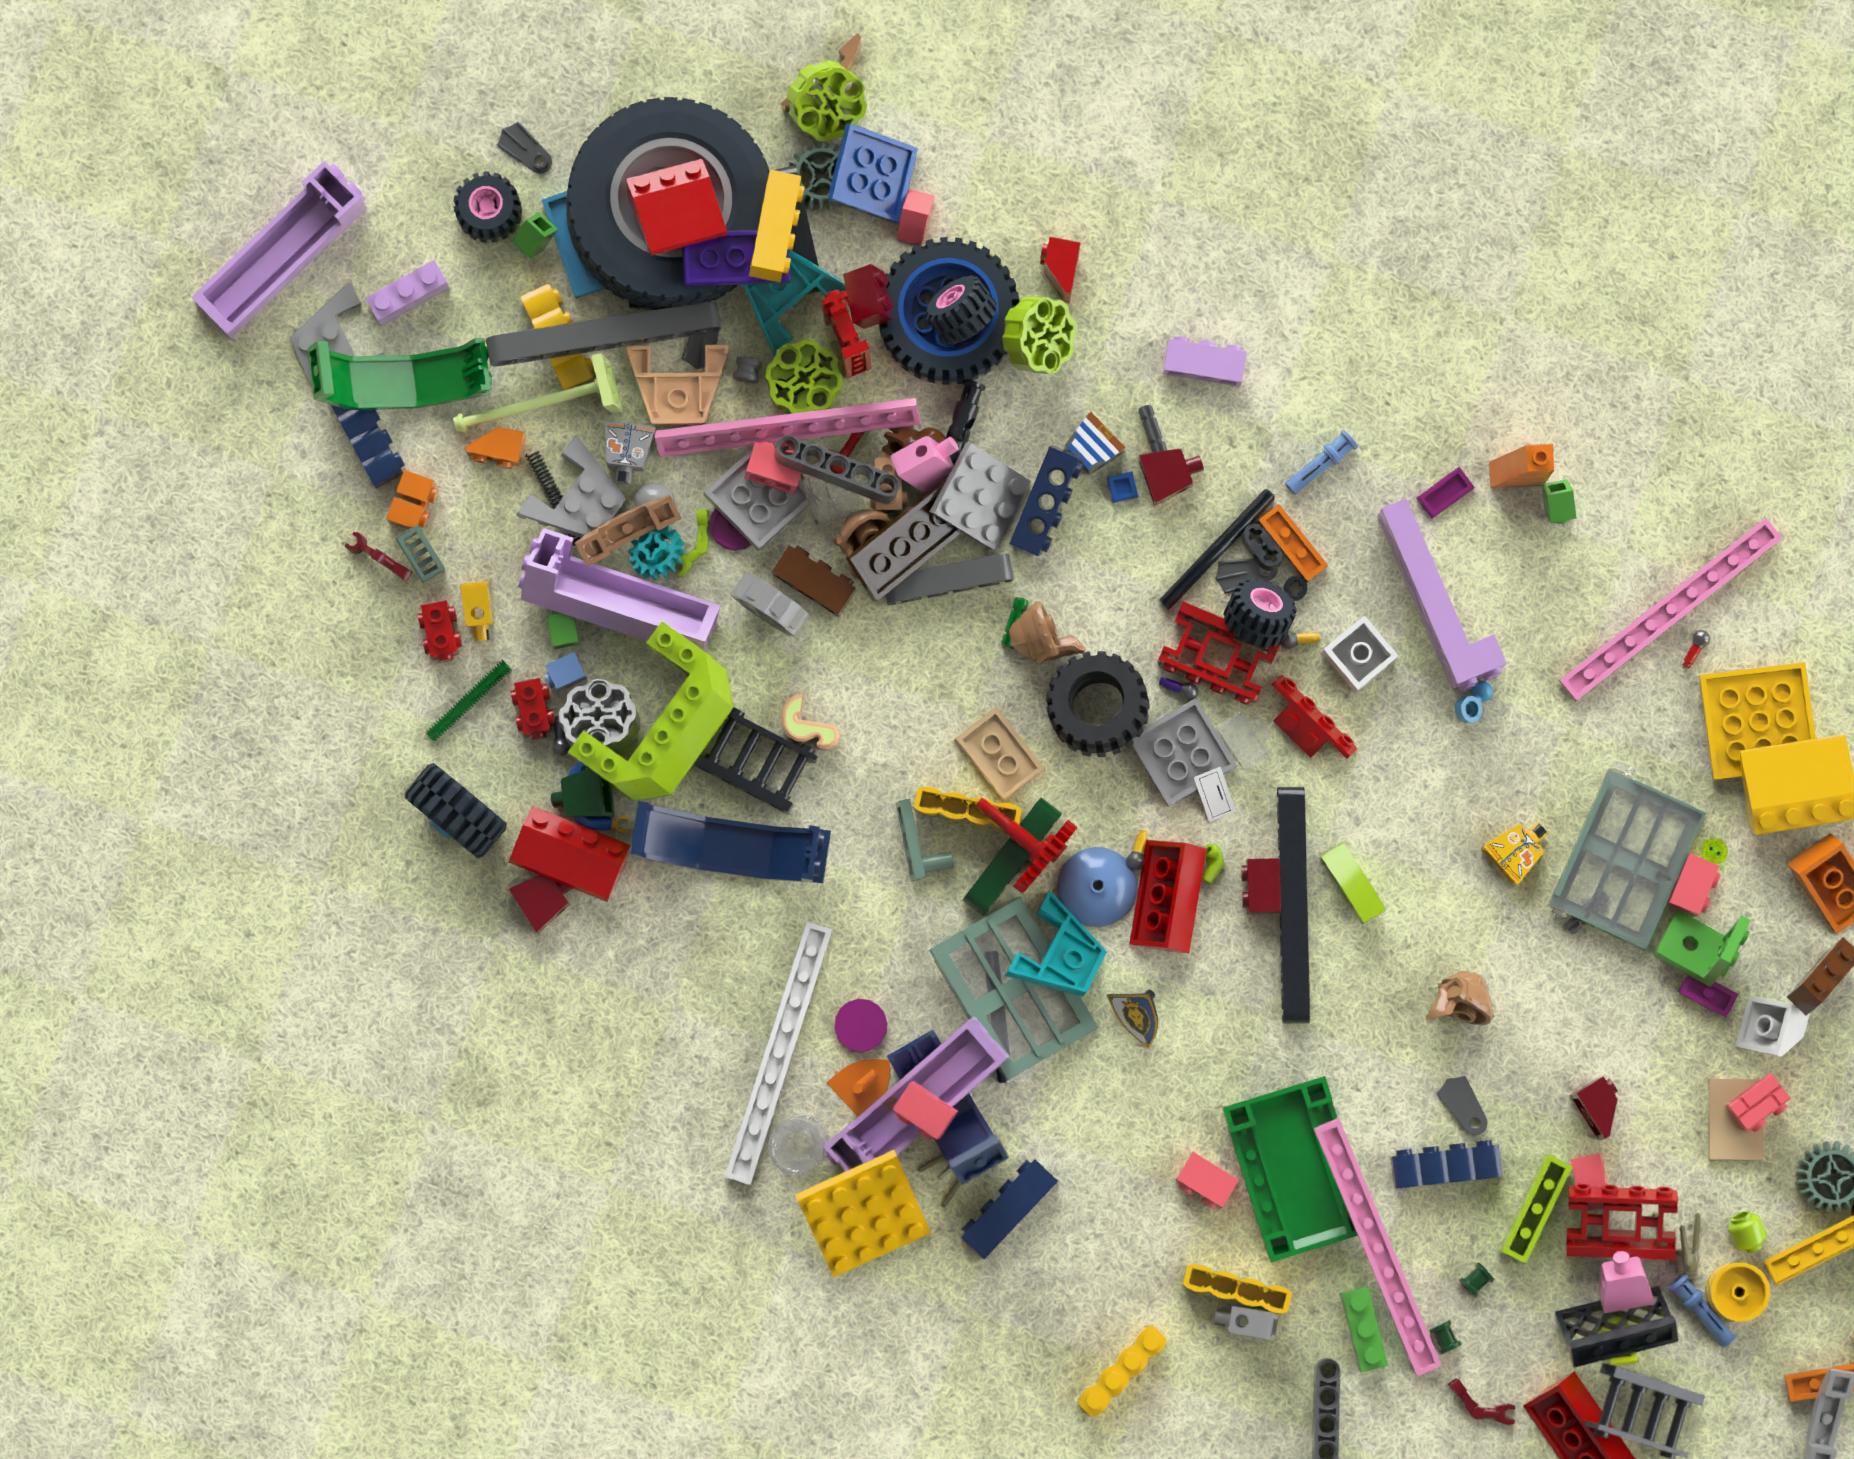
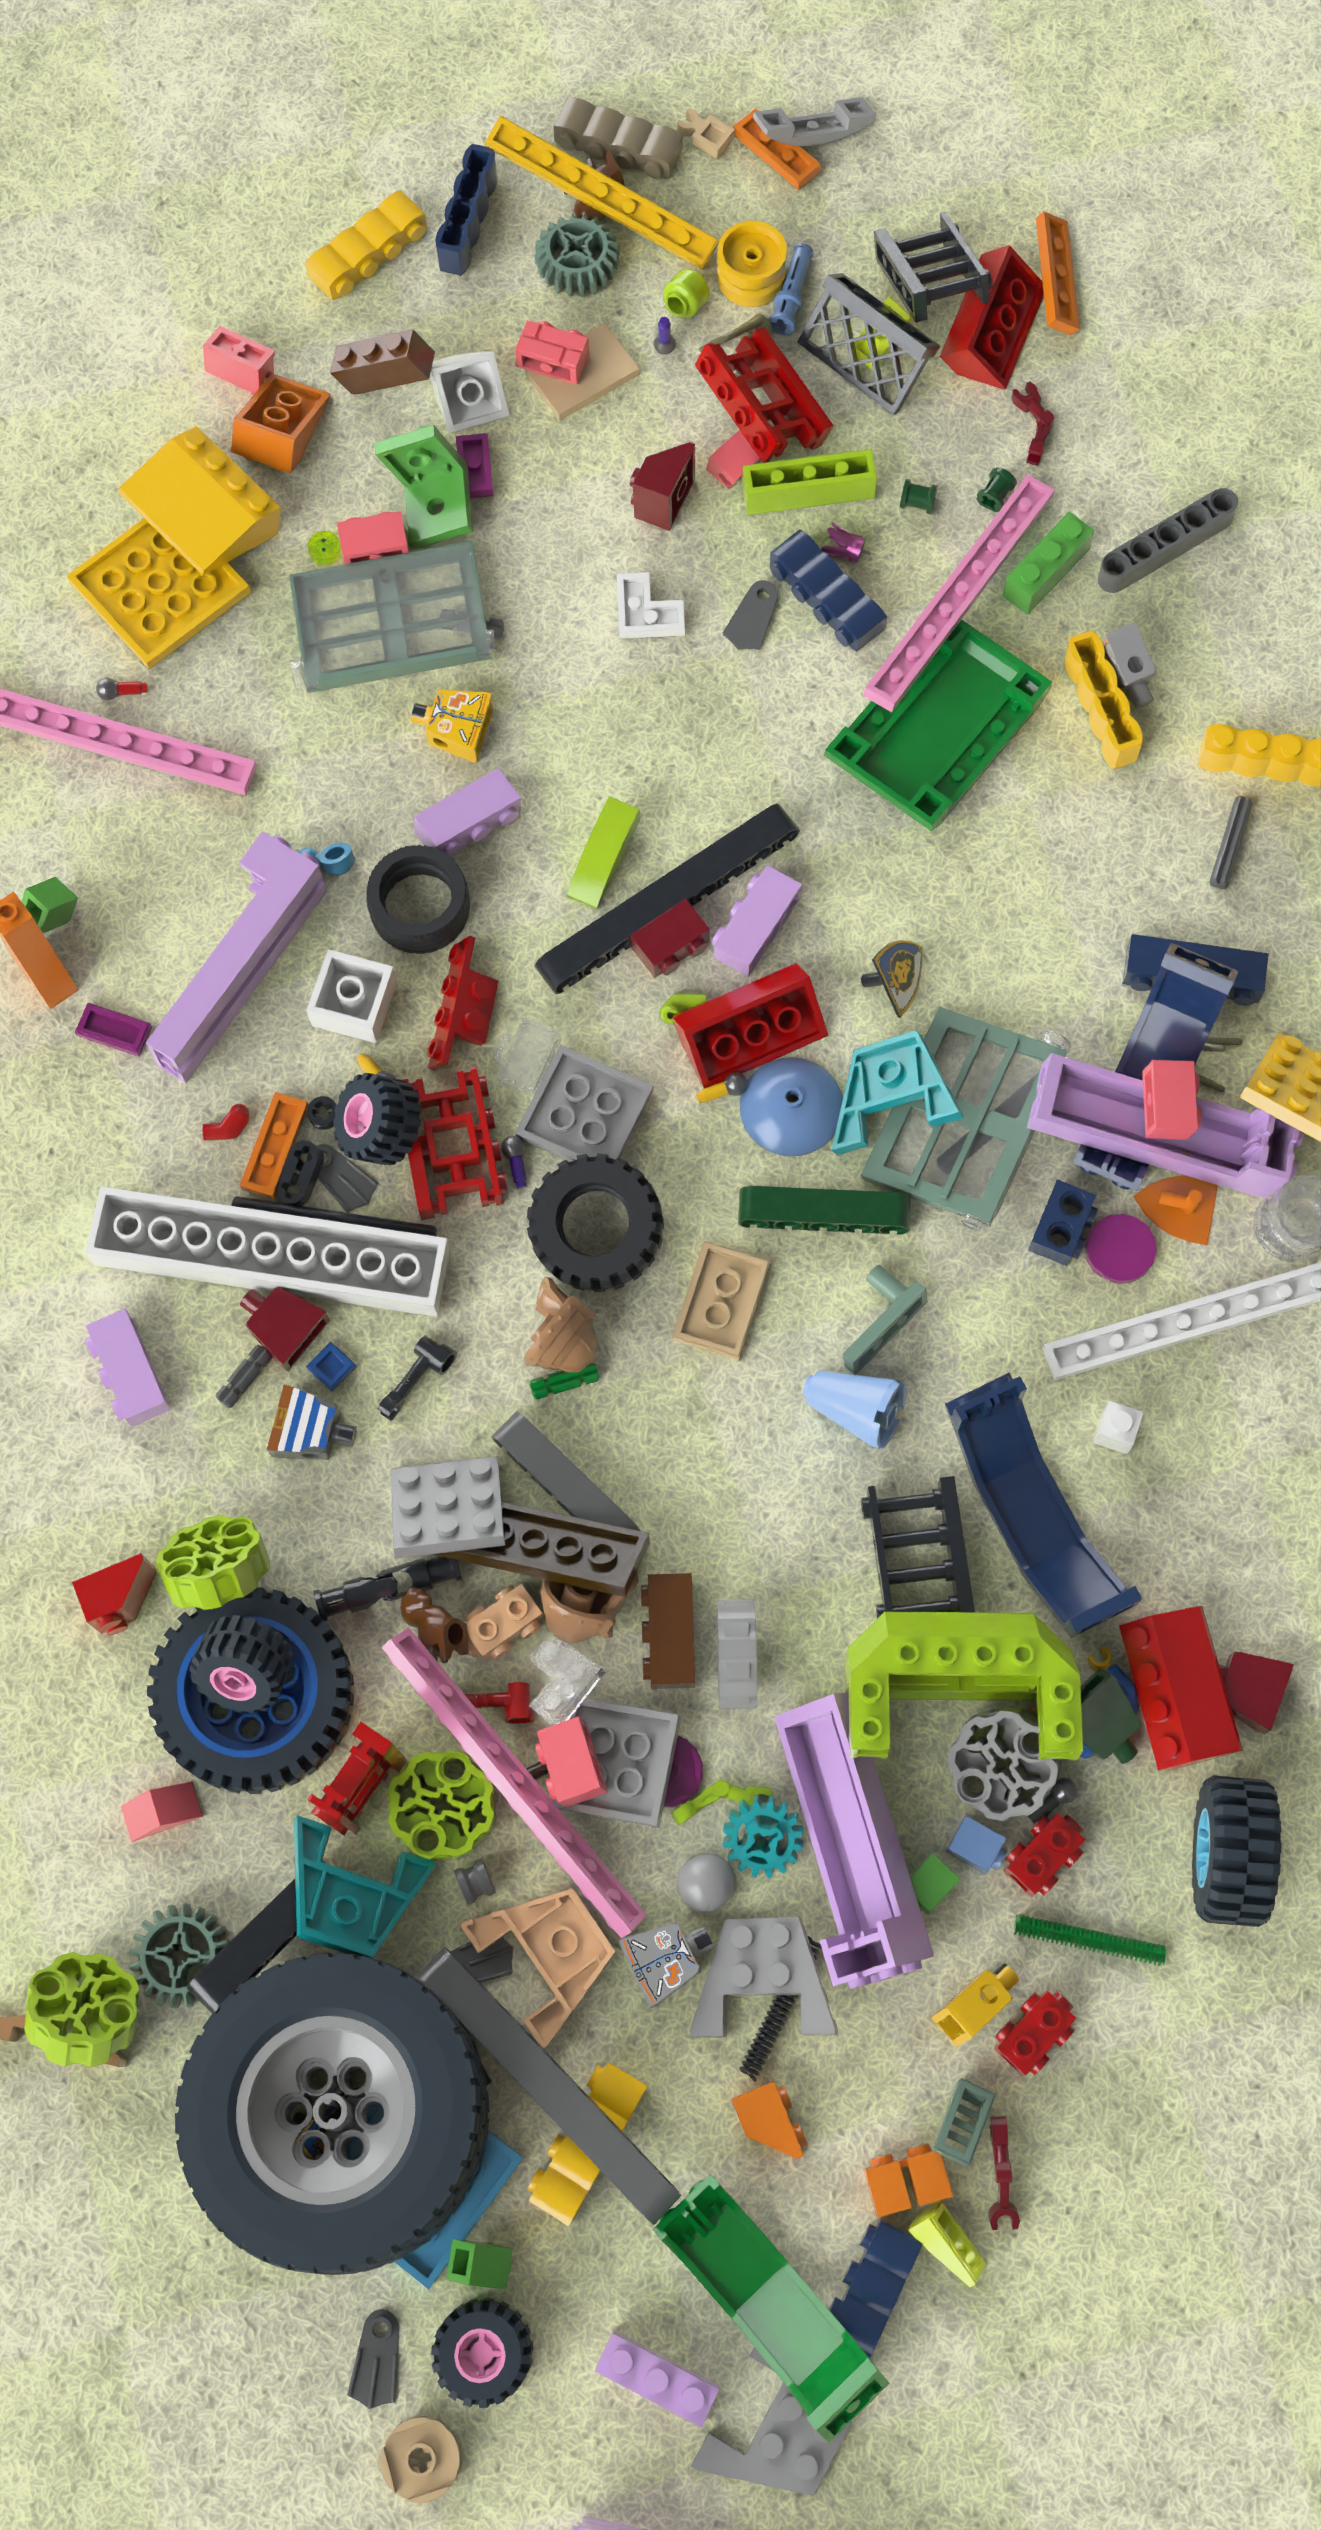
camera: 125 degrees left, 10 degrees down
yellowish green tile [453,353,623,433] -> none
medium nougat slope [575,495,682,567] -> none
red slope [626,159,727,256] -> none
dark purple tile [682,230,791,286] -> none
yellow brick [749,170,804,282] -> none
dark grey beam [774,435,900,504] -> none
animal [781,694,840,750] -> none
plate [827,123,918,224] -> none
dark red brick [843,264,892,329] -> none
bright pink torso [890,436,959,494] -> none
yellow brick [914,787,1022,832] -> none
red gear [975,798,1078,894] -> none
dark blue brick [1009,445,1083,556] -> none
coral brick [1176,1152,1239,1210] -> none
white sticker [1194,767,1235,823] -> none
medium blue pin [1285,429,1358,495] -> none
medium nougat head [1426,971,1495,1025] -> none
bright pink torso [1599,1251,1655,1313] -> none
none -> white brick [85,1186,450,1317]
none -> red arm [202,1104,250,1141]
none -> black tyre [366,845,470,954]
none -> black brick [377,1335,457,1421]
none -> tan plate [380,2416,461,2503]
none -> lavender brick [414,768,521,858]
none -> white plate [617,572,685,639]
none -> piece [654,317,676,354]
none -> lavender brick [712,865,802,977]
none -> light blue cone [803,1371,907,1449]
none -> flat silver piece [821,522,871,563]
none -> neon yellow slope [908,2201,986,2287]
none -> dark blue brick [1028,1179,1098,1266]
none -> white brick [1093,1401,1143,1454]
none -> dark grey axle [1209,796,1253,889]

